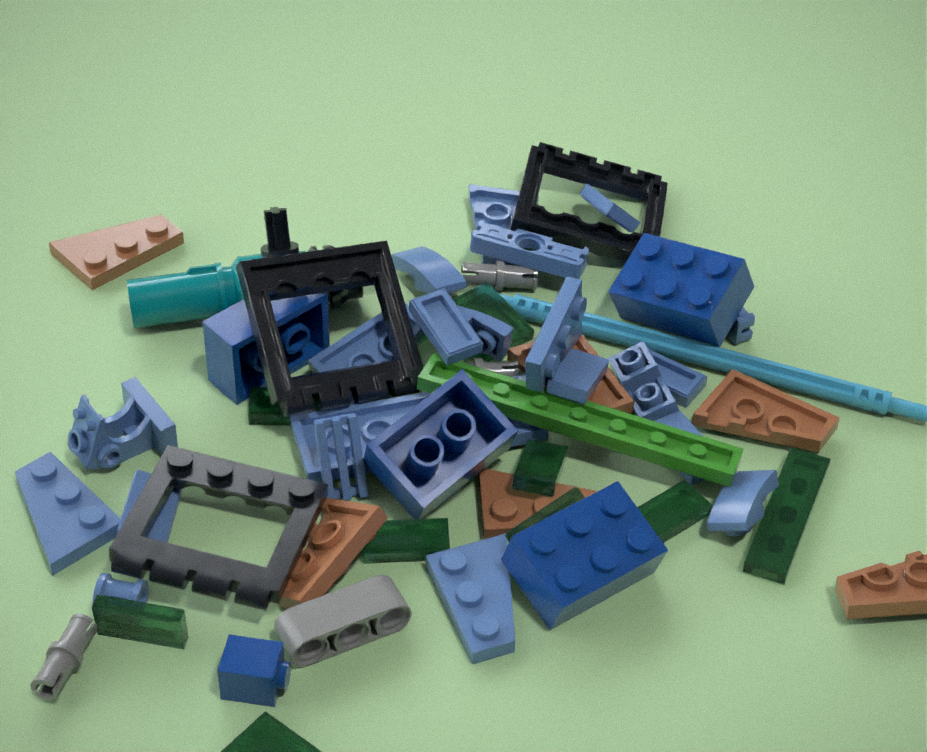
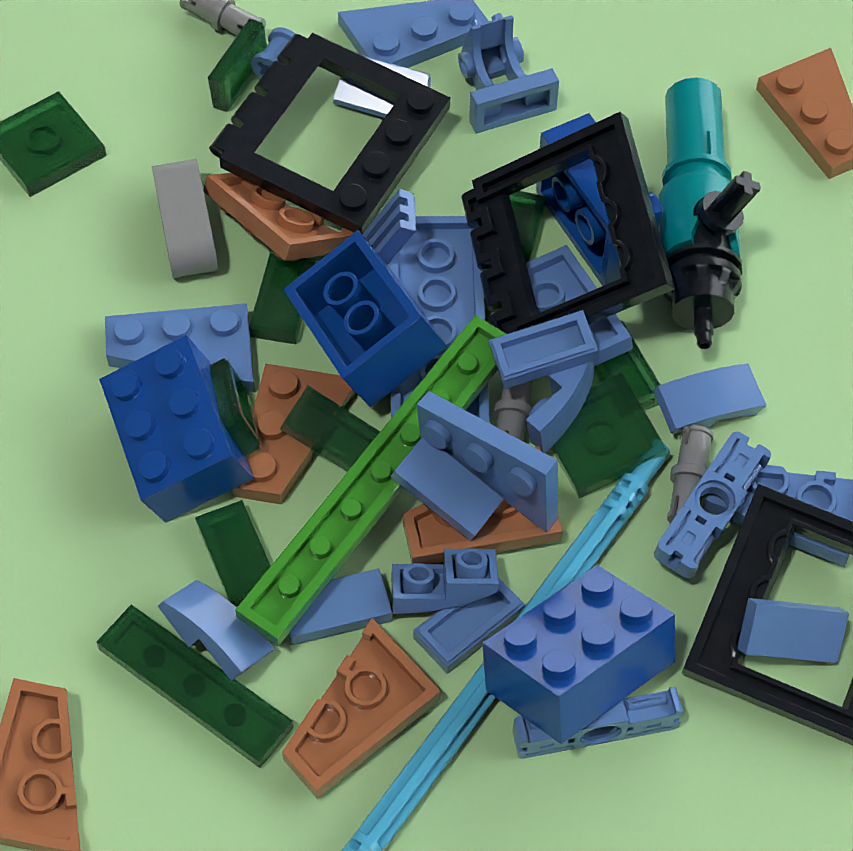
camera: 105 degrees right, 15 degrees up
blue brick [217,634,291,707] -> none

